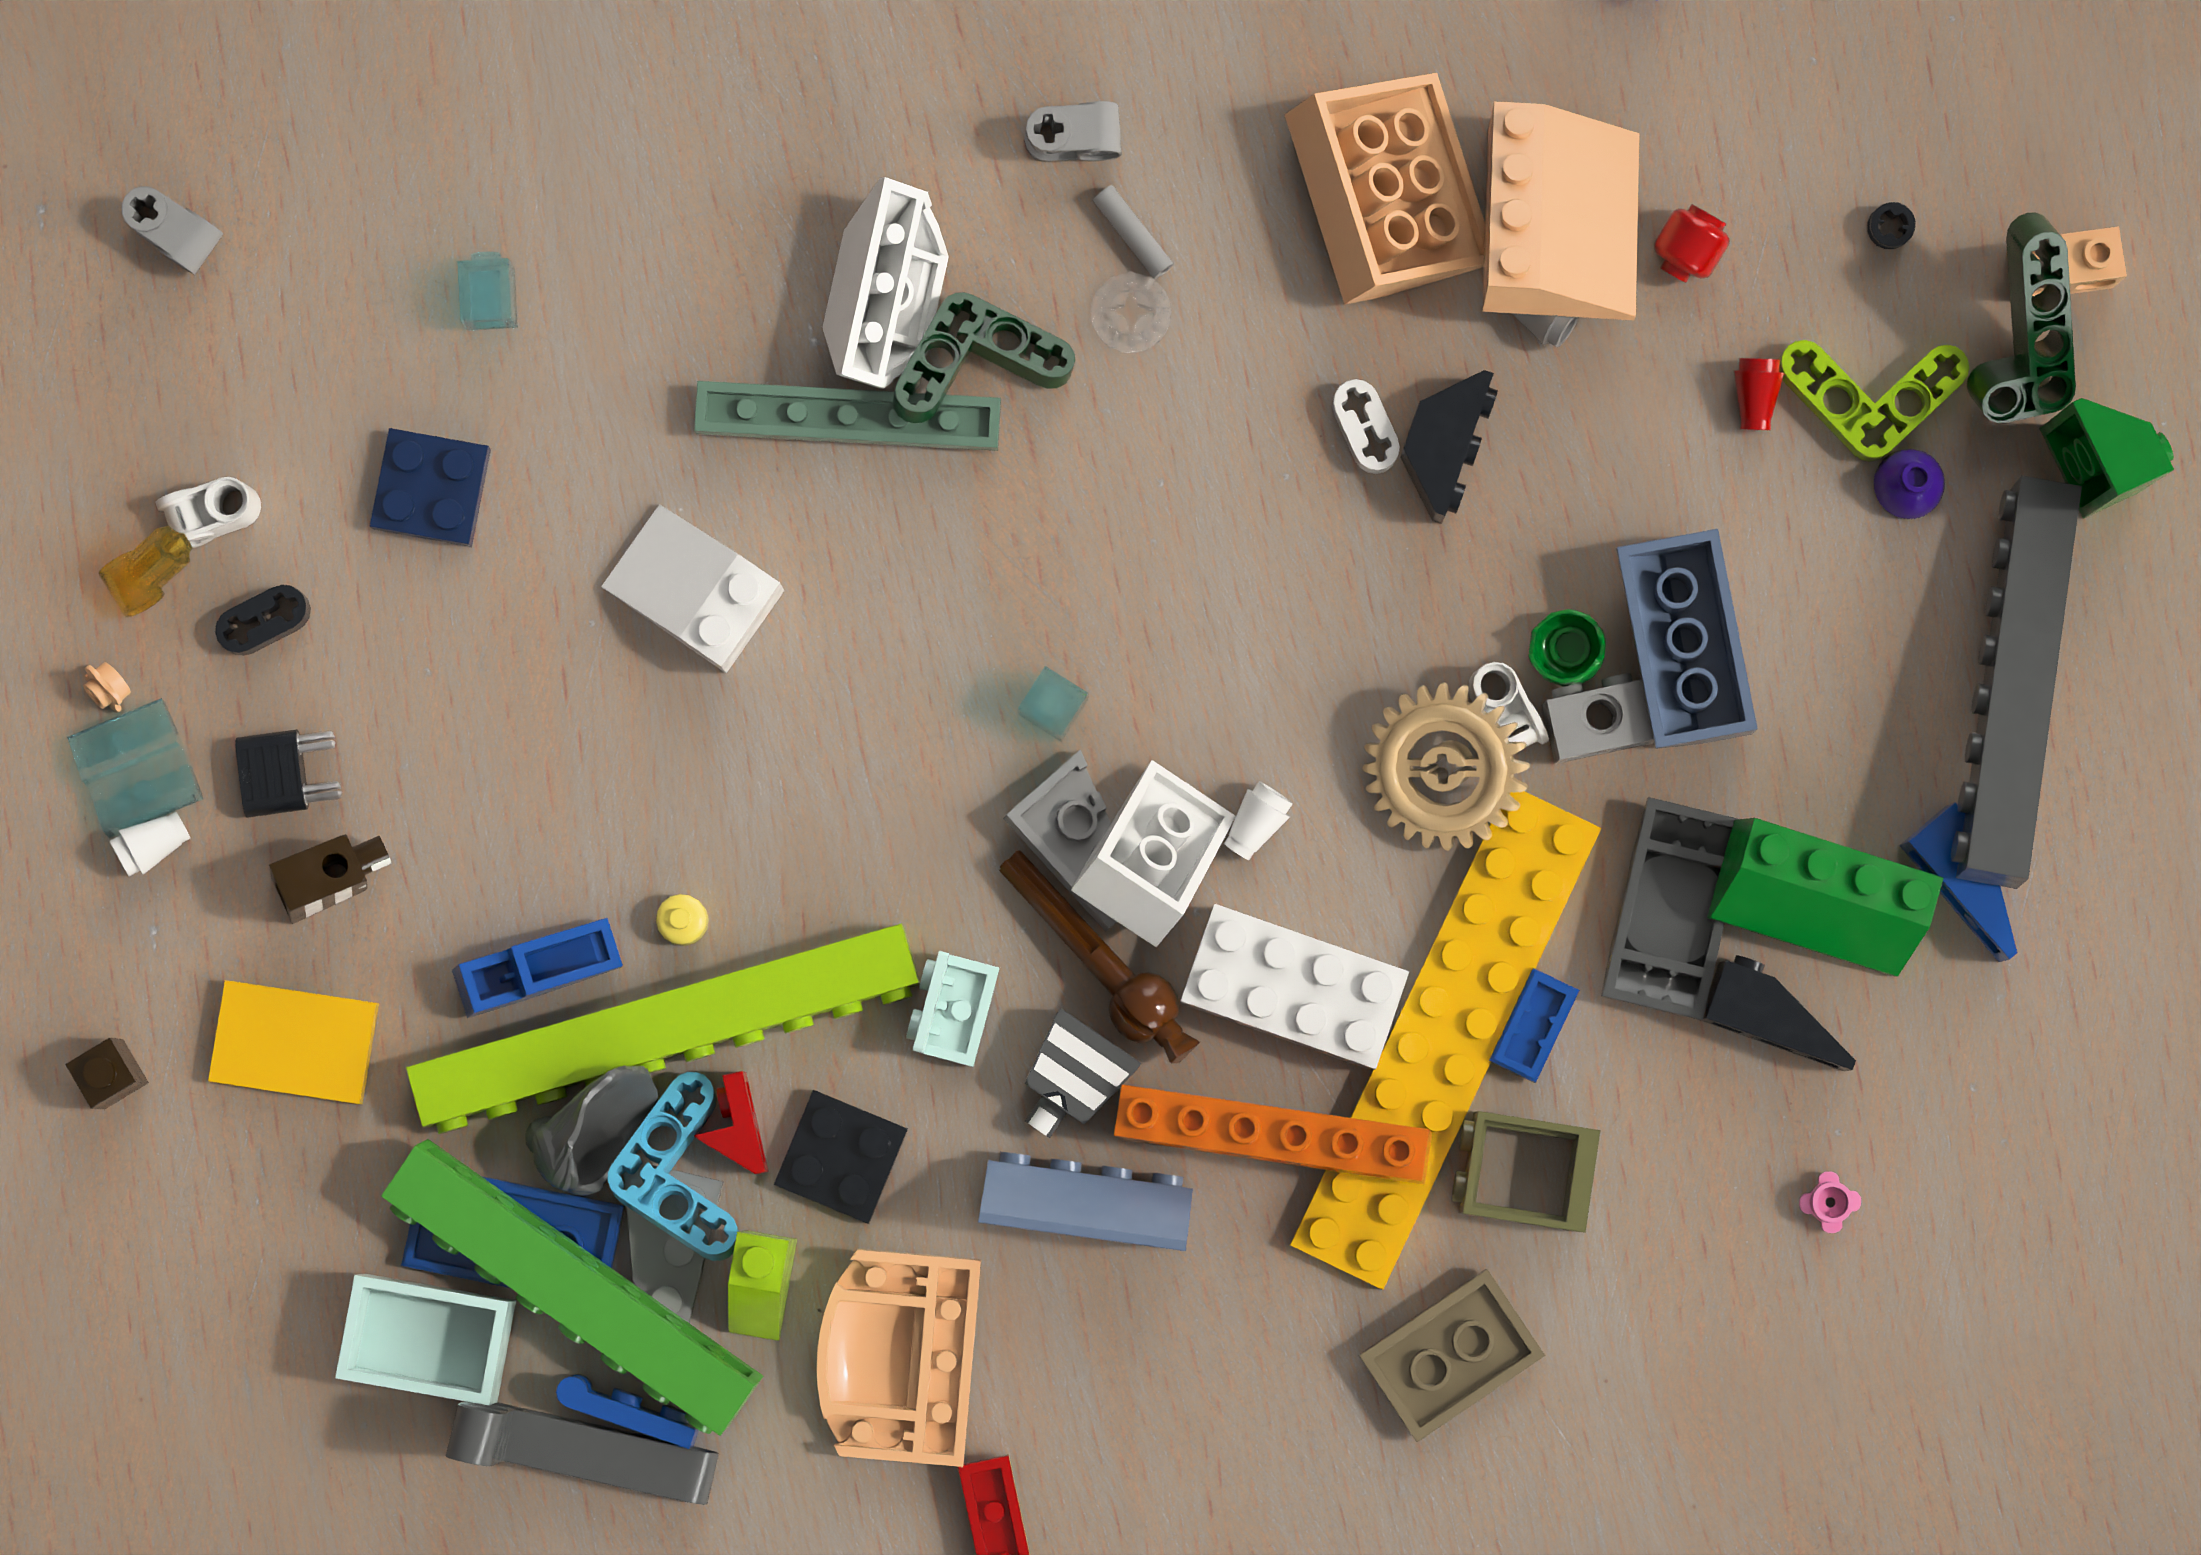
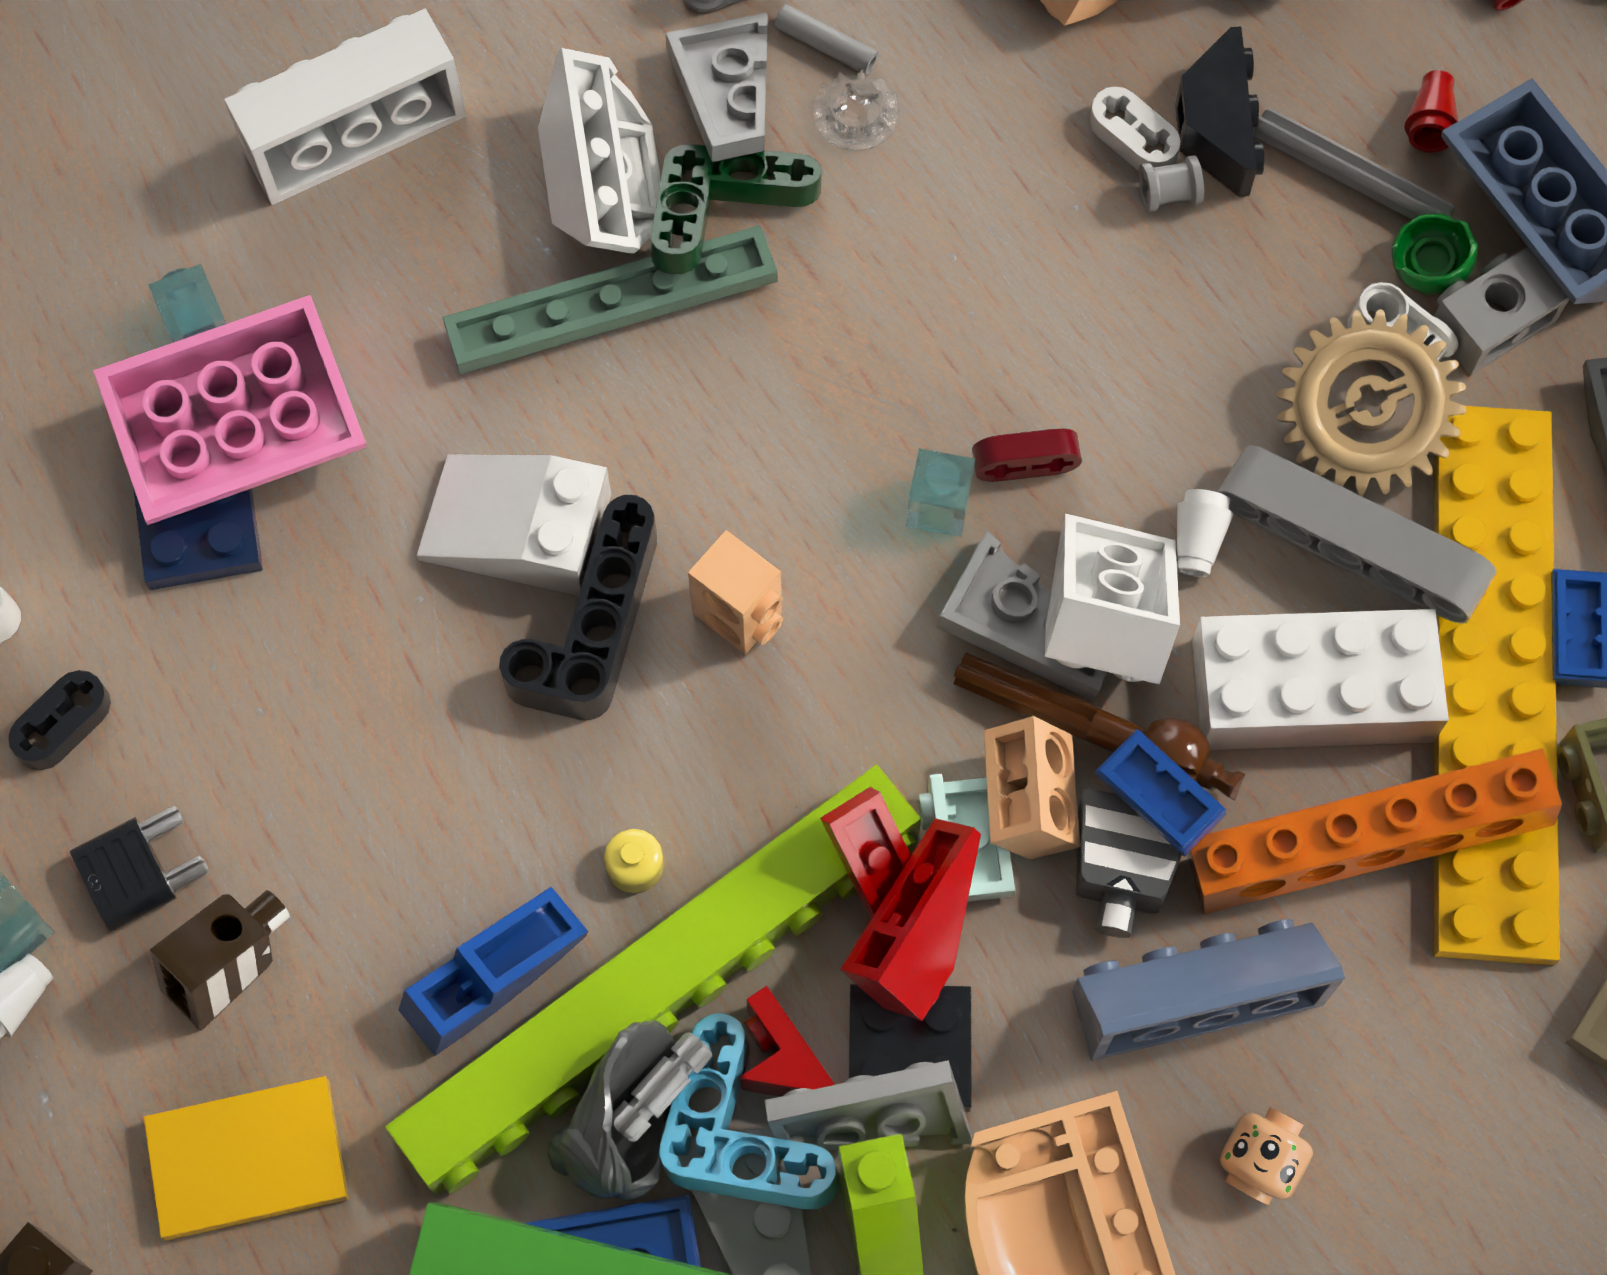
camera: 20 degrees left, 15 degrees down
none -> bright pink slope [93,295,367,525]
none -> white brick [224,8,467,205]
none -> black beam [499,494,657,720]
none -> light grey axle [612,1032,712,1142]
none -> light grey wing [666,12,768,162]
none -> light nougat brick [688,530,783,655]
none -> light grey wing [765,1060,972,1150]
none -> red plate [820,786,911,919]
none -> red slope [840,818,981,1021]
none -> dark red beam [972,428,1082,482]
none -> light nougat brick [984,716,1080,860]
none -> blue plate [1096,729,1226,857]
none -> light grey bush [1139,155,1204,213]
none -> light grey beam [1218,445,1497,624]
none -> light nougat head [1220,1107,1313,1205]
none -> light grey axle [1254,109,1454,220]
none -> red cone [1404,70,1458,153]

